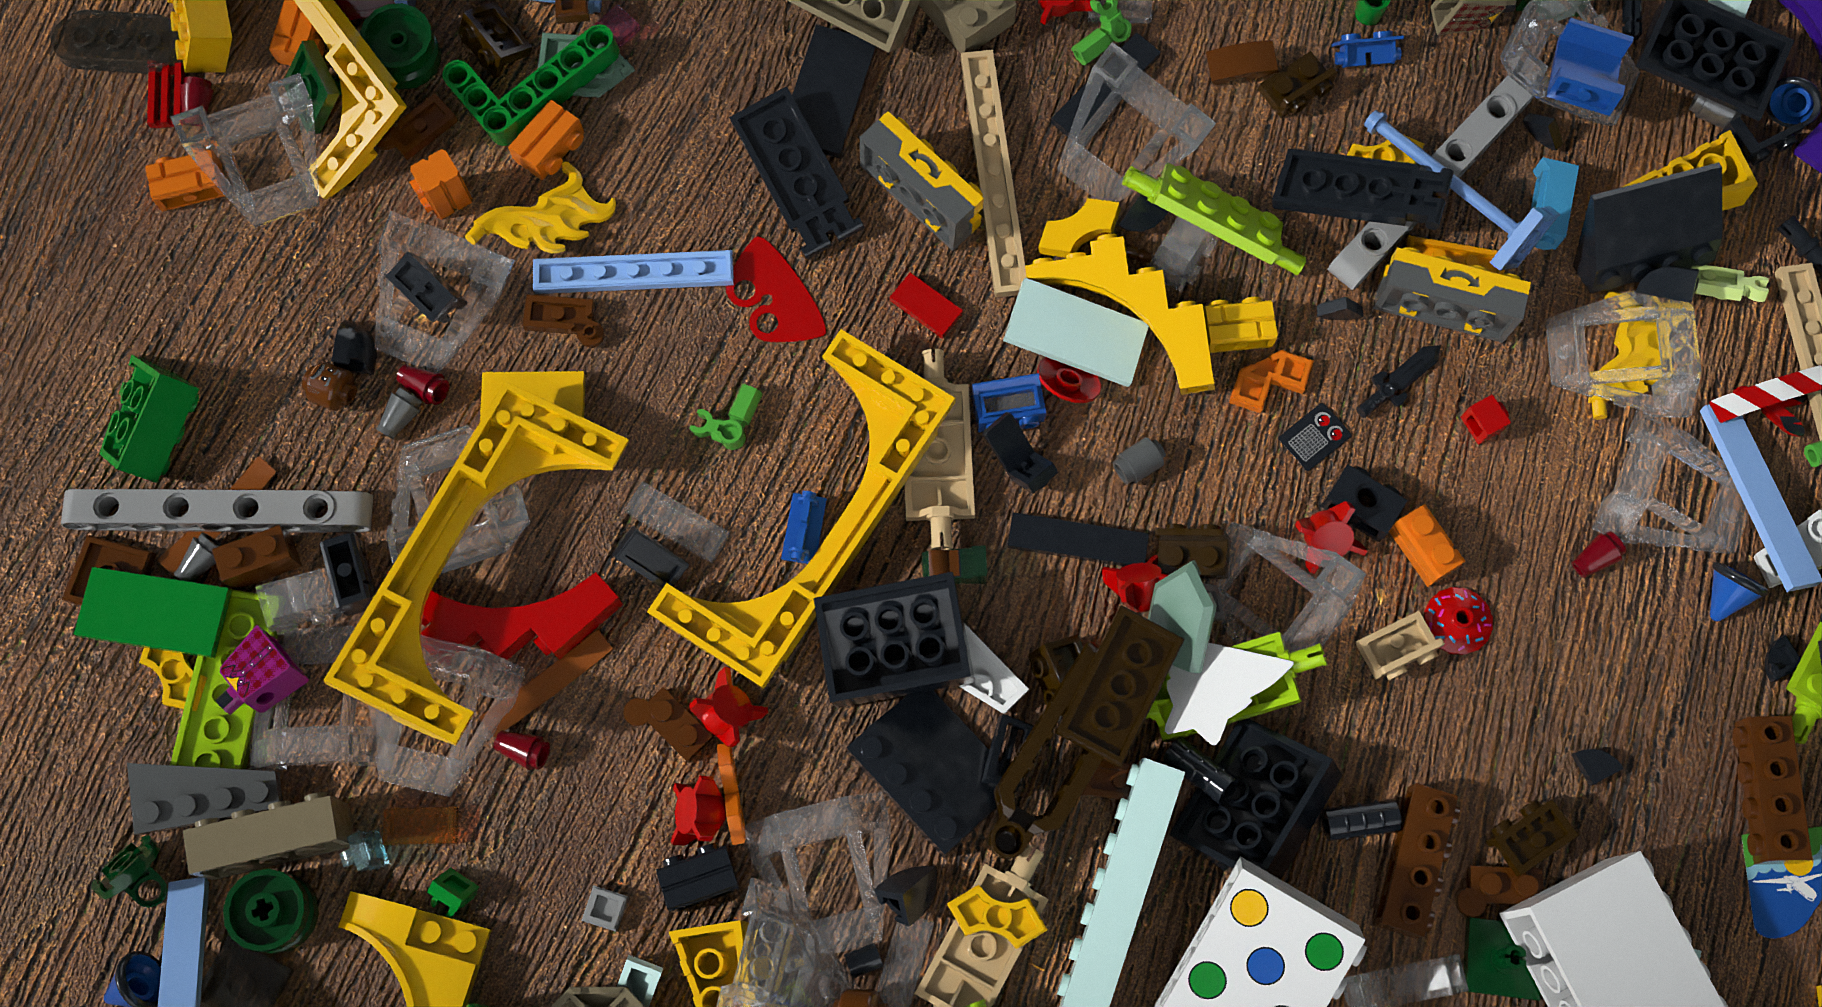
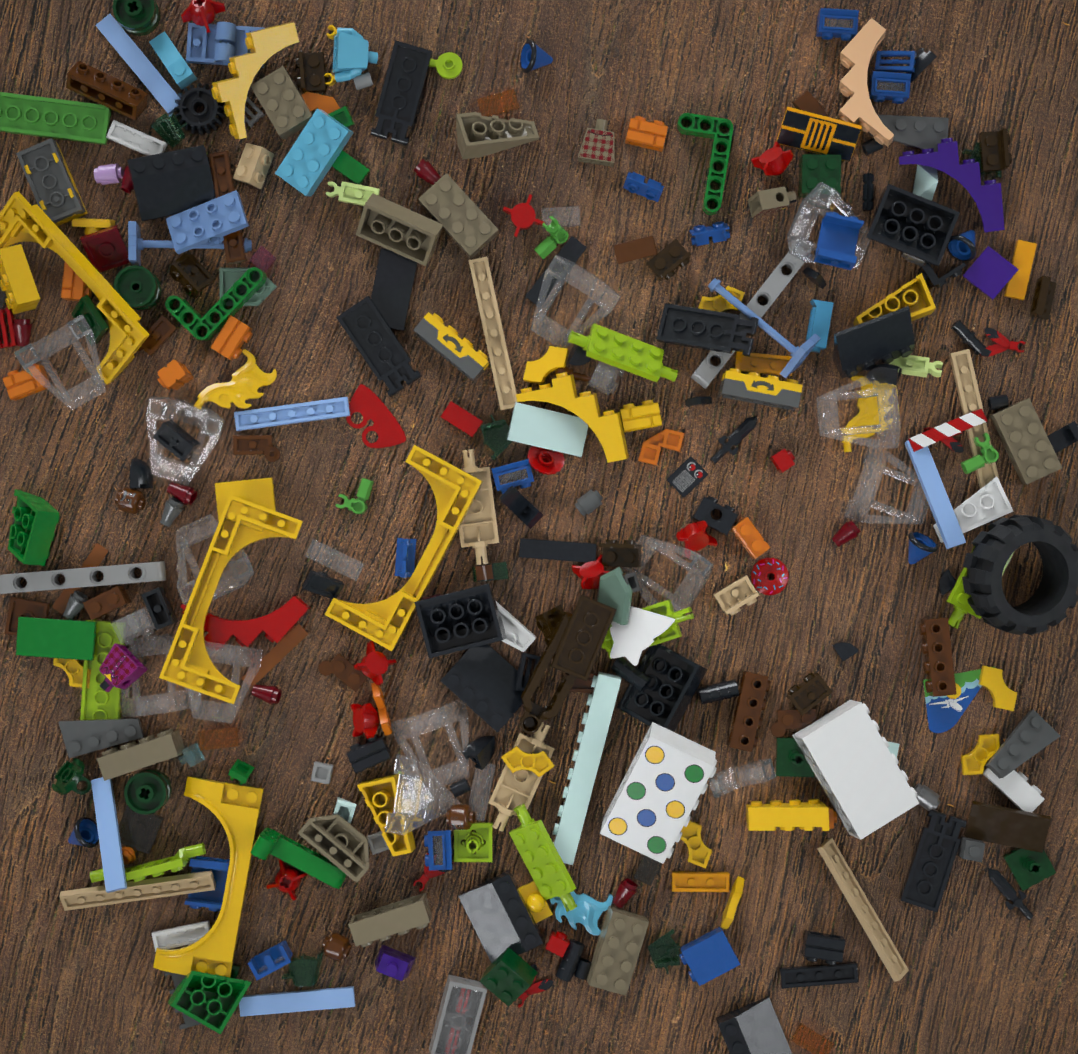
camera: 10 degrees left, 15 degrees up
none -> clear green piece [480,414,513,460]

